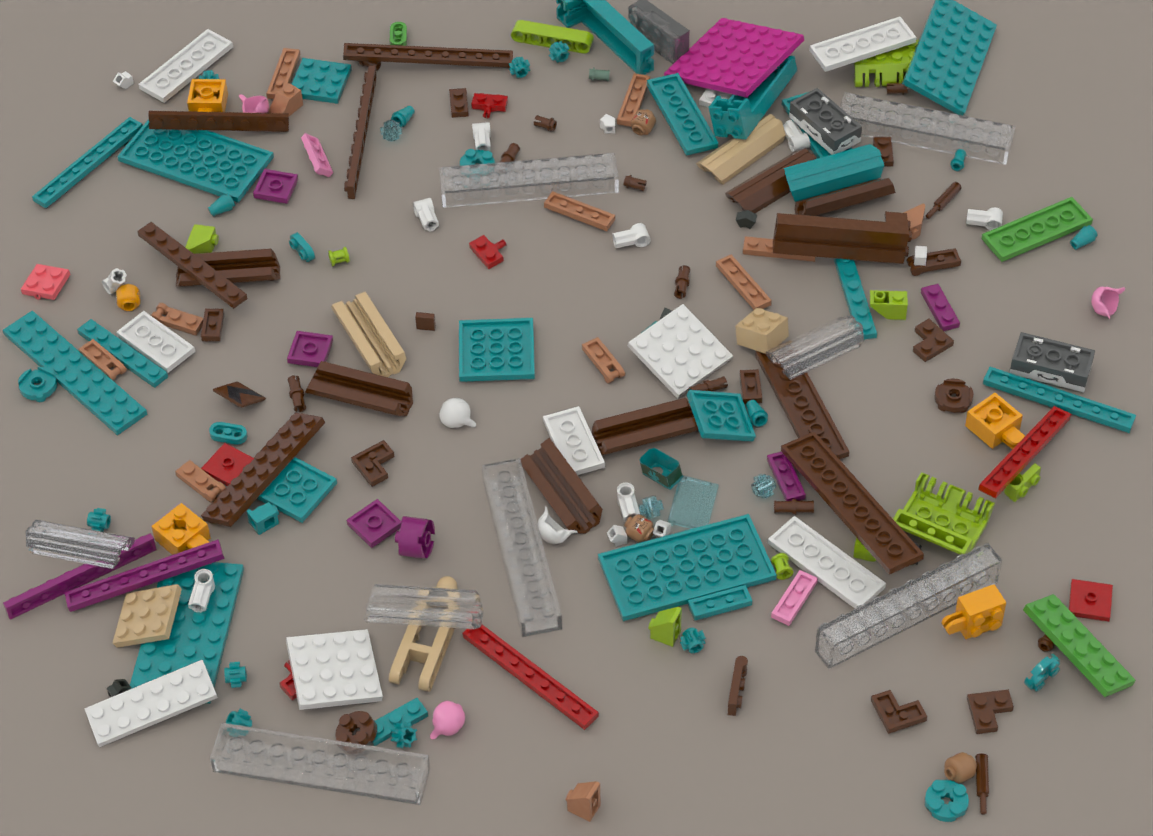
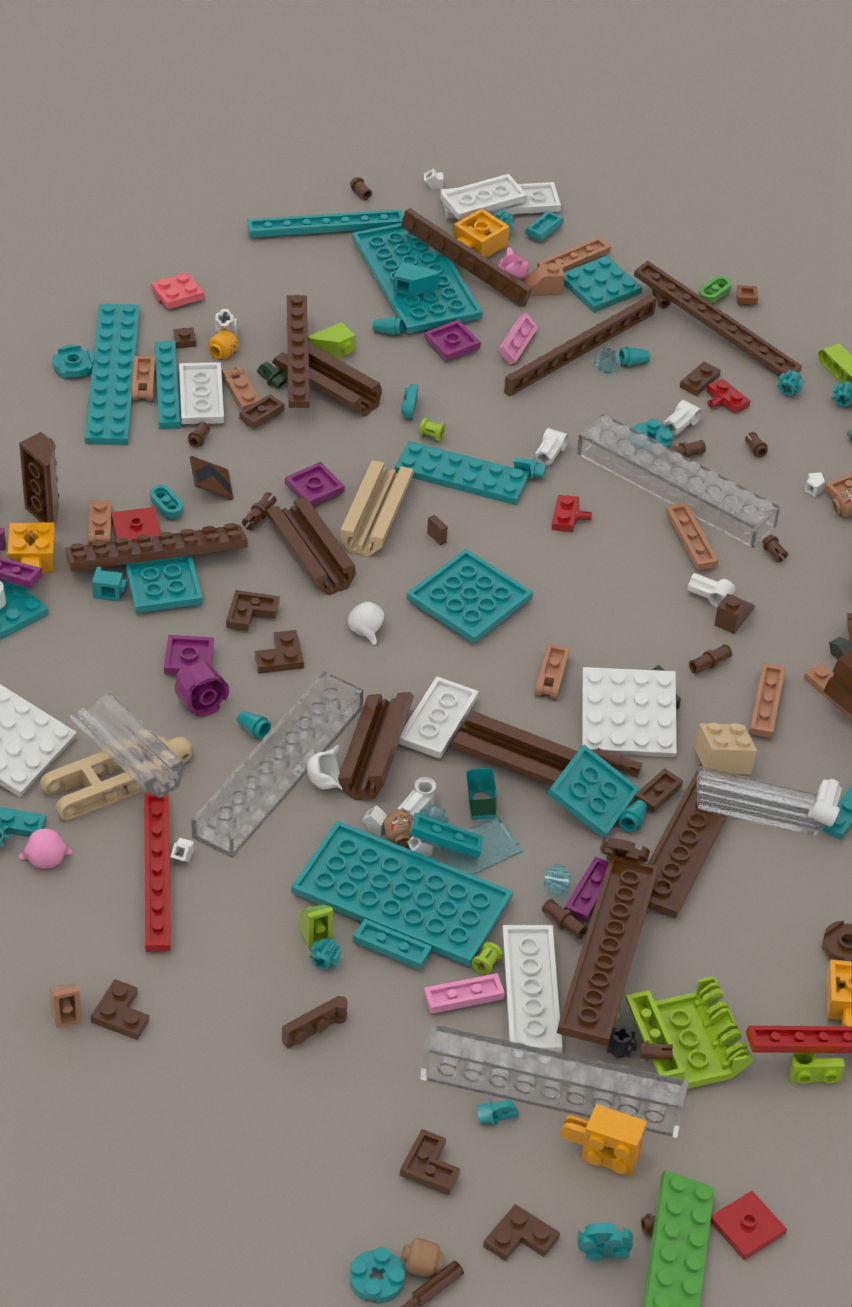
camera: 40 degrees right, 5 degrees down
none -> reddish brown slope [19,432,59,525]
none -> reddish brown plate [91,979,149,1040]
none -> white piece [171,837,194,862]
none -> reddish brown plate [173,327,196,348]
none -> reddish brown pin [188,422,211,447]
none -> teal cone [237,711,272,739]
none -> reddish brown plate [255,630,304,674]
none -> dark green piece [256,362,288,388]
none -> reddish brown pin [350,177,372,200]
none -> teal slope [393,262,440,296]
none -> teal plate [395,441,530,505]
none -> teal plate [409,812,483,859]
none -> white plate [440,174,527,220]
none -> teal piece [477,1099,519,1126]
none -> teal piece [513,457,546,480]
none -> teal plate [525,211,564,242]
none -> reddish brown plate [600,838,650,863]
none -> reddish brown pin [640,1040,673,1062]
none -> reddish brown slope [714,594,755,634]
none -> dark orange plate [736,285,758,305]
none -> white piece [808,779,842,827]

